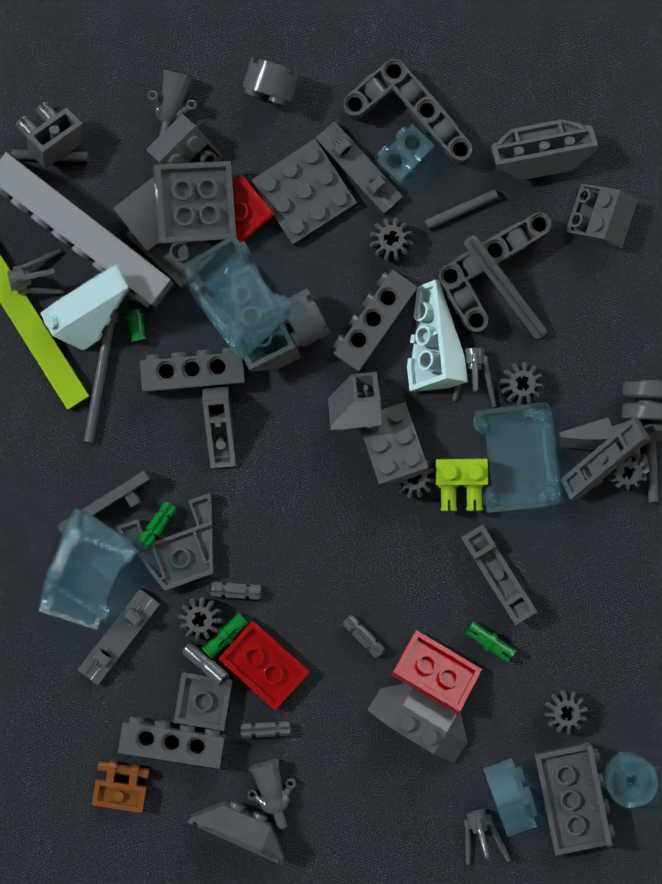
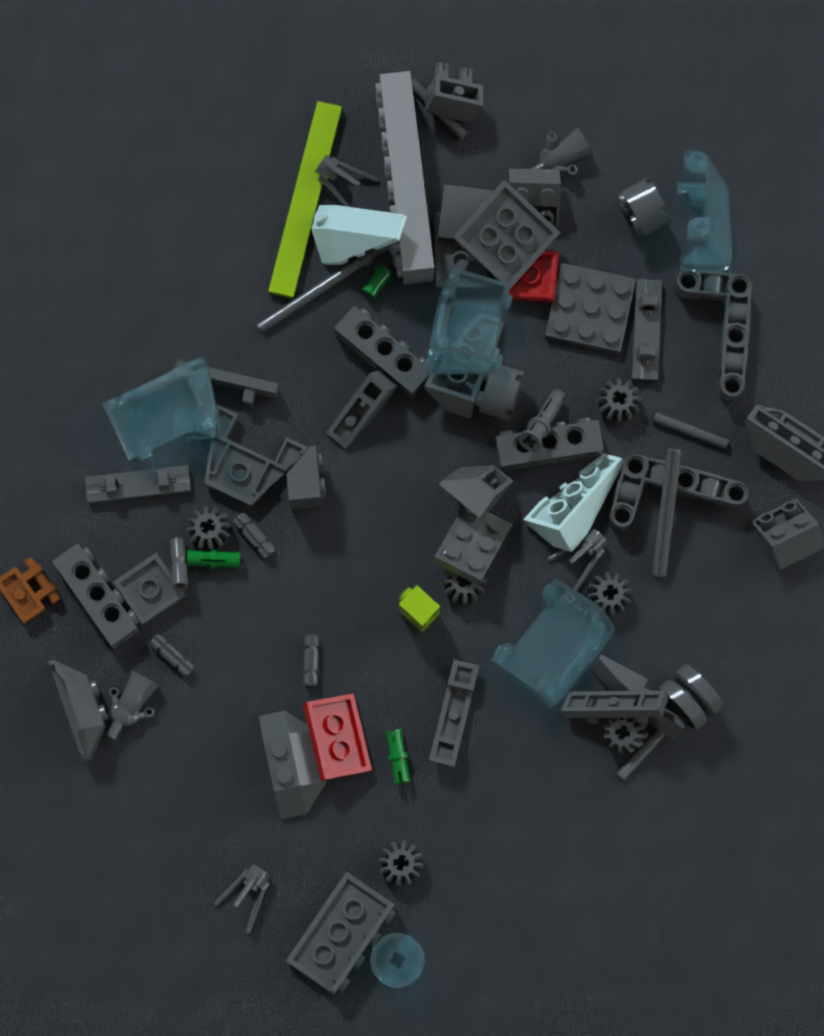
camera: 40 degrees right, 10 degrees down
green axle [138,502,176,547] -> none
red plate [218,620,310,710] -> none
clear light blue brick [376,124,434,185] -> none
lime brick [435,459,488,511] -> none
clear light blue brick [483,758,538,837] -> none
none -> dark grey slope [287,446,326,510]
none -> lime brick [399,585,440,632]
none -> dark grey pin [519,390,566,451]
none -> clear light blue windscreen [676,150,732,272]

